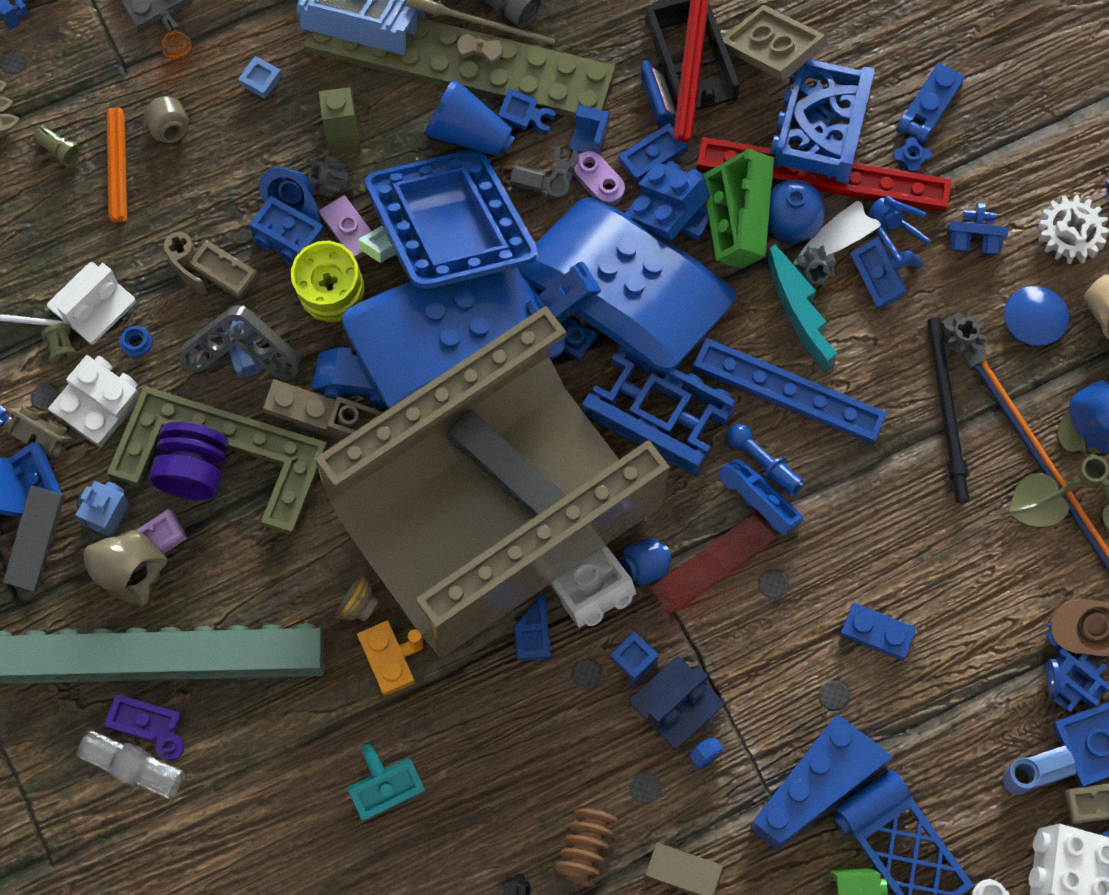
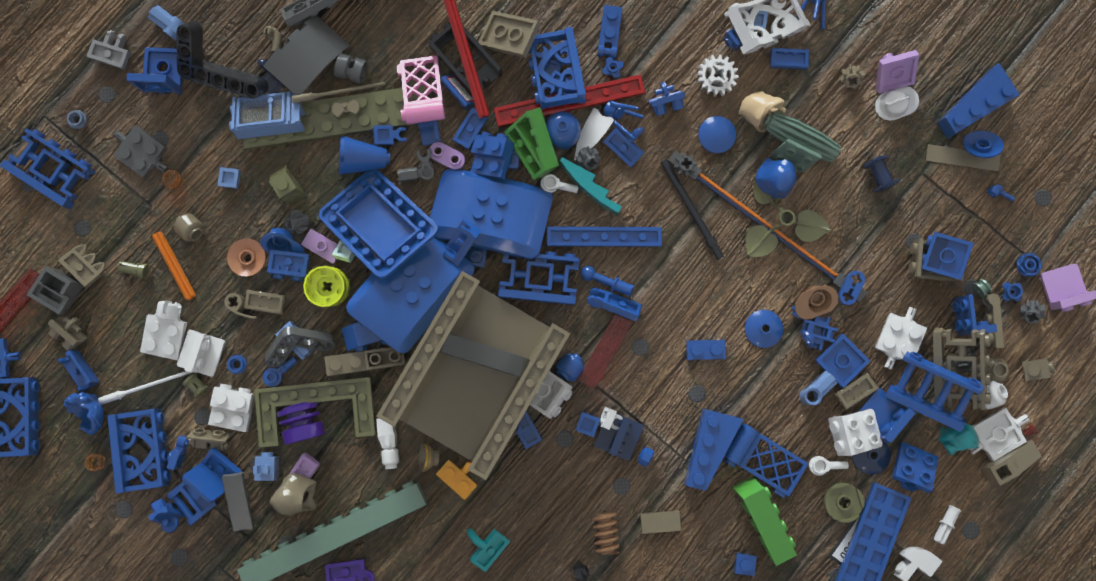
camera: 25 degrees left, 15 degrees up
none -> white plate [140,301,187,360]
none -> nougat dish [227,238,266,277]
none -> blue plate [263,356,298,387]
none -> white piece [376,419,399,469]
none -> bright pink piece [397,55,445,125]
none -> white plate [541,174,578,193]
none -> white tile [598,407,623,430]
none -> blue dish [745,310,783,348]

